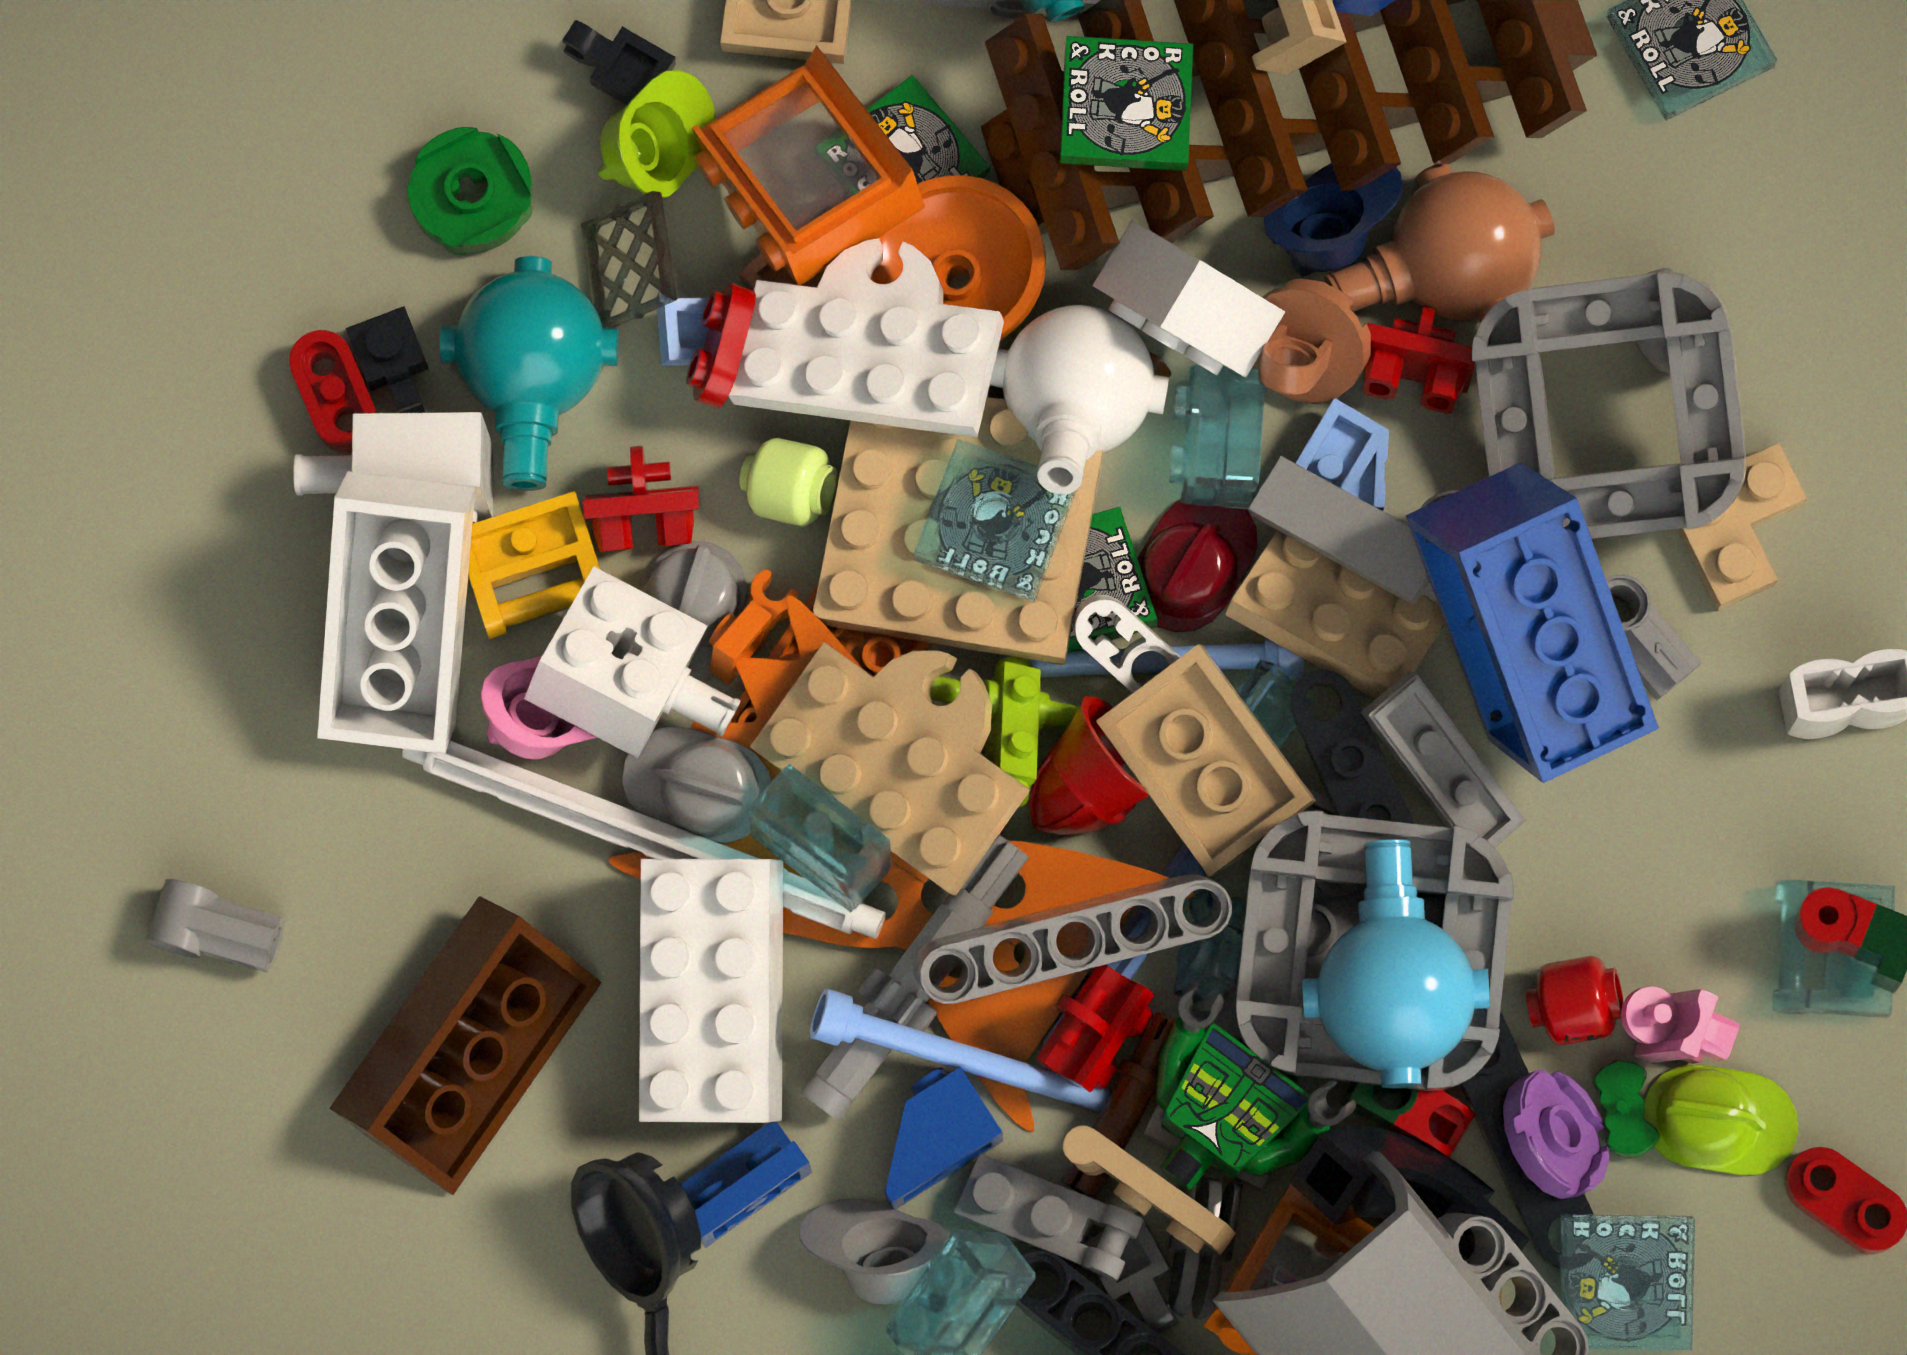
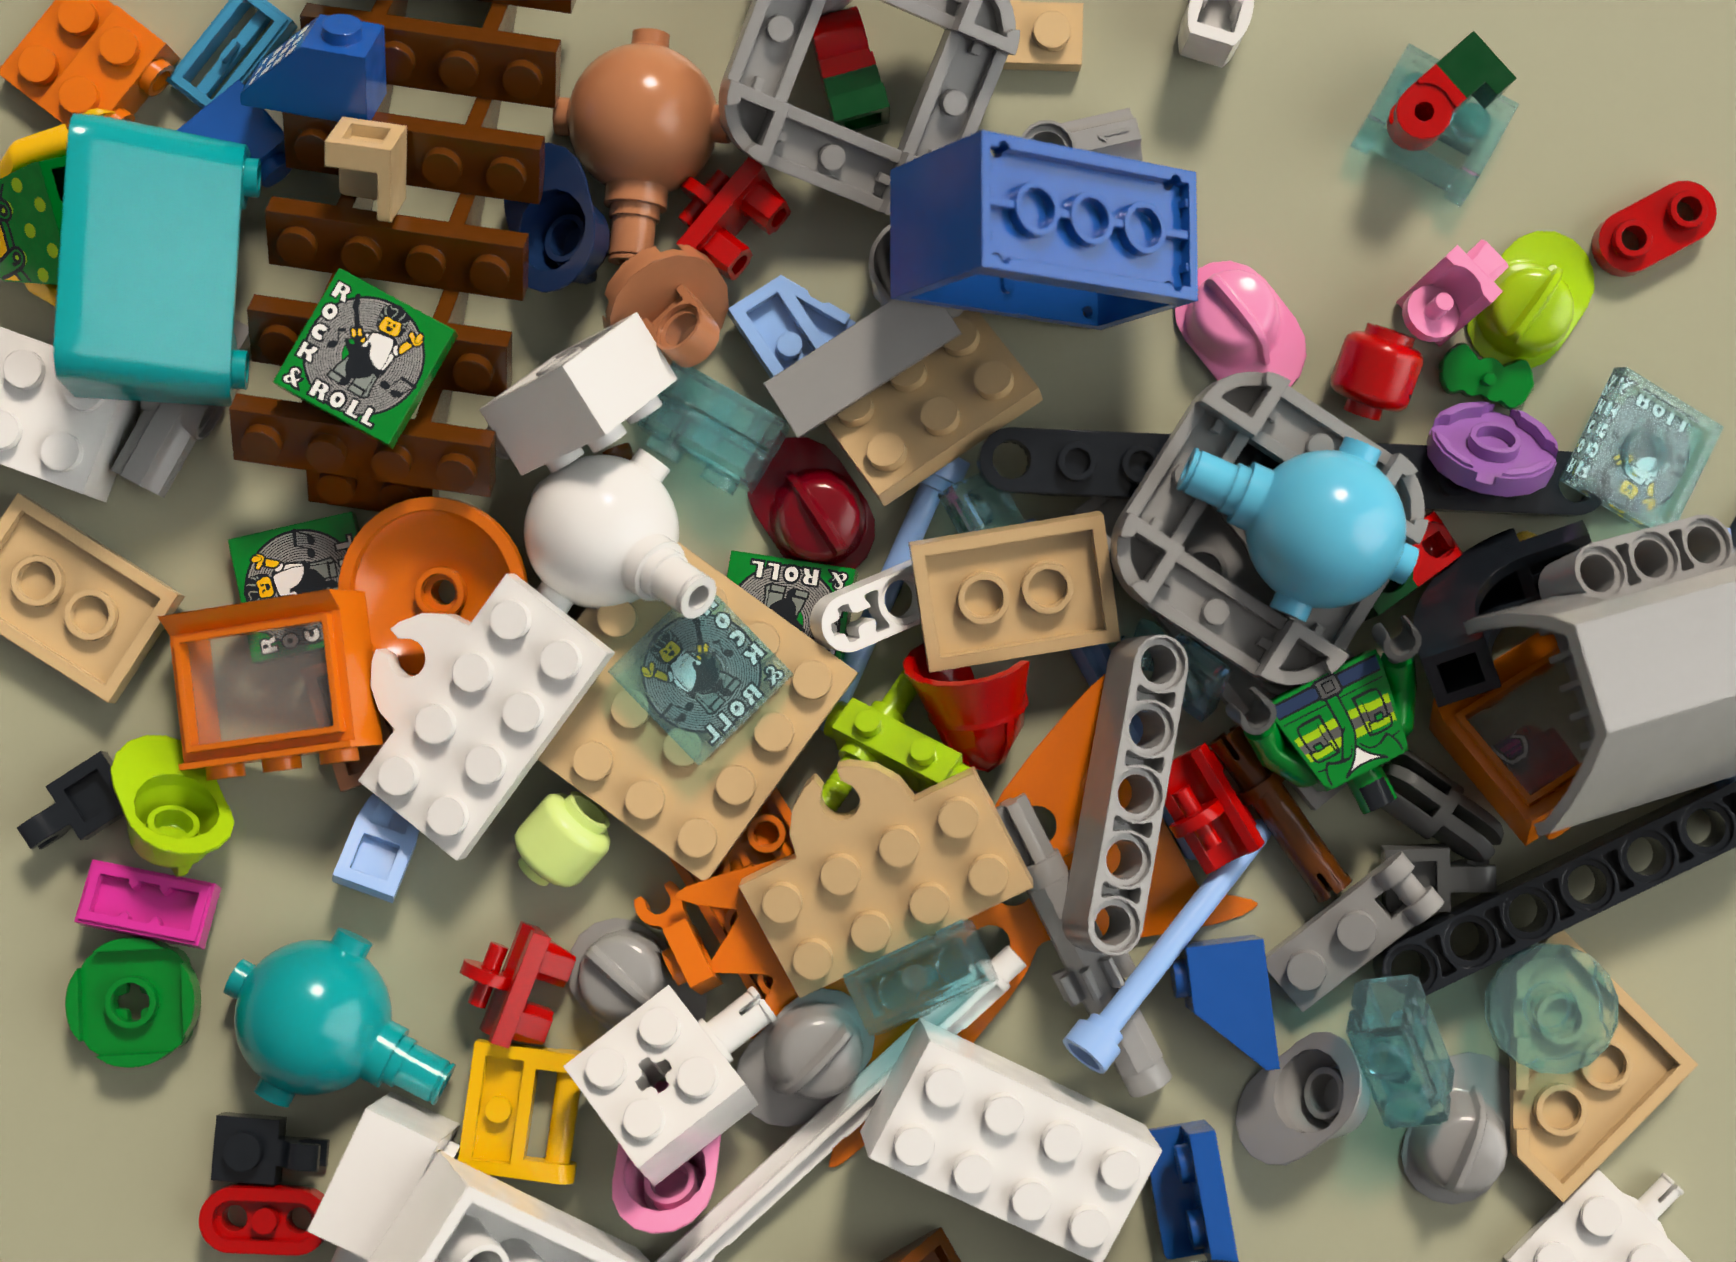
camera: 70 degrees left, 10 degrees up
clear smoke window [581,191,677,328] -> none
red plate [686,282,756,409] -> none
tan plate [1063,1126,1236,1255] -> none
light grey tile [1360,671,1526,848] -> none
none -> dark pink plate [74,859,221,950]
none -> leg [811,6,890,132]
none -> bright pink piece [1175,261,1306,387]

